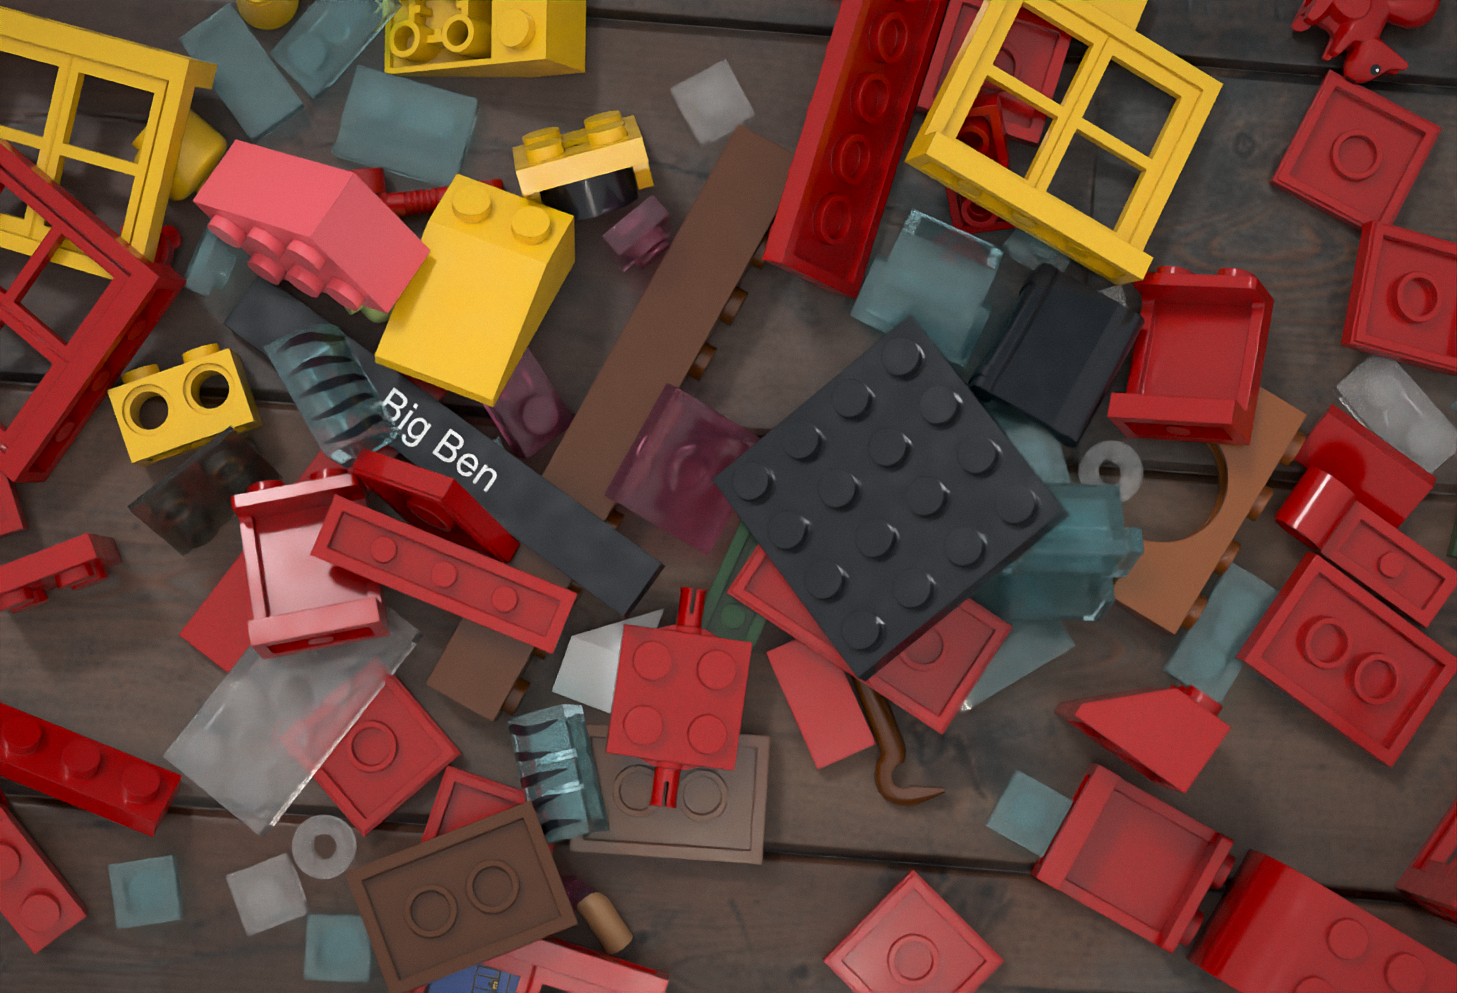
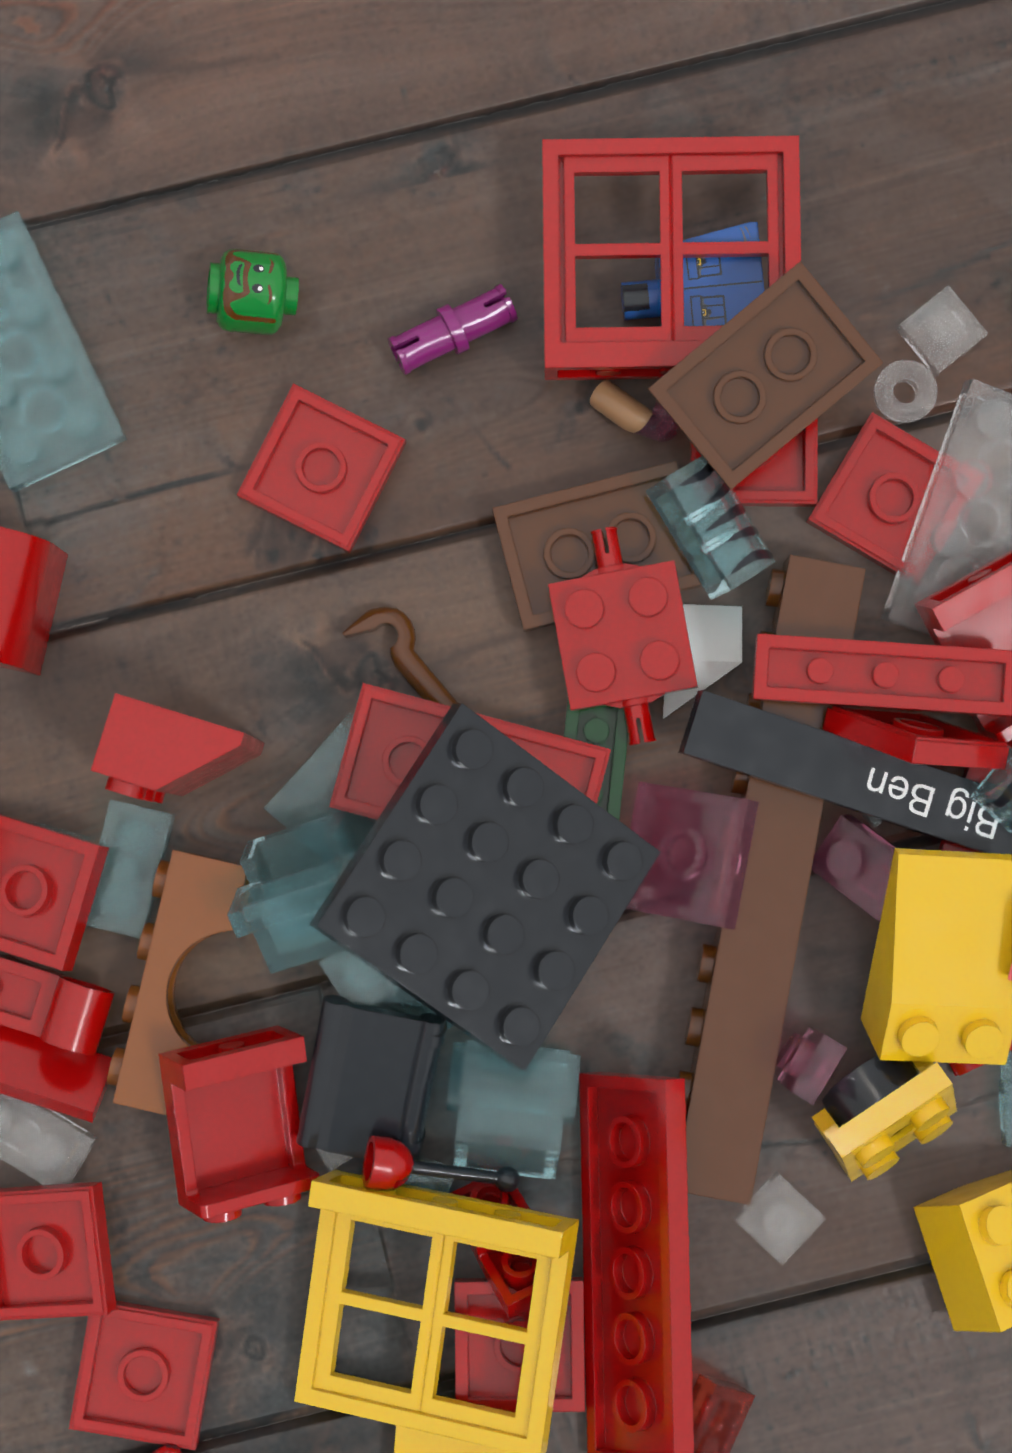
camera: 165 degrees right, 0 degrees up
clear light blue plate [304,913,373,983] -> none
red tile [766,639,876,770] -> none
clear light blue plate [984,769,1074,858] -> none
red panel [1030,762,1235,954] -> none
clear plate [1079,441,1143,504] -> none
none -> hinge [362,1135,520,1193]

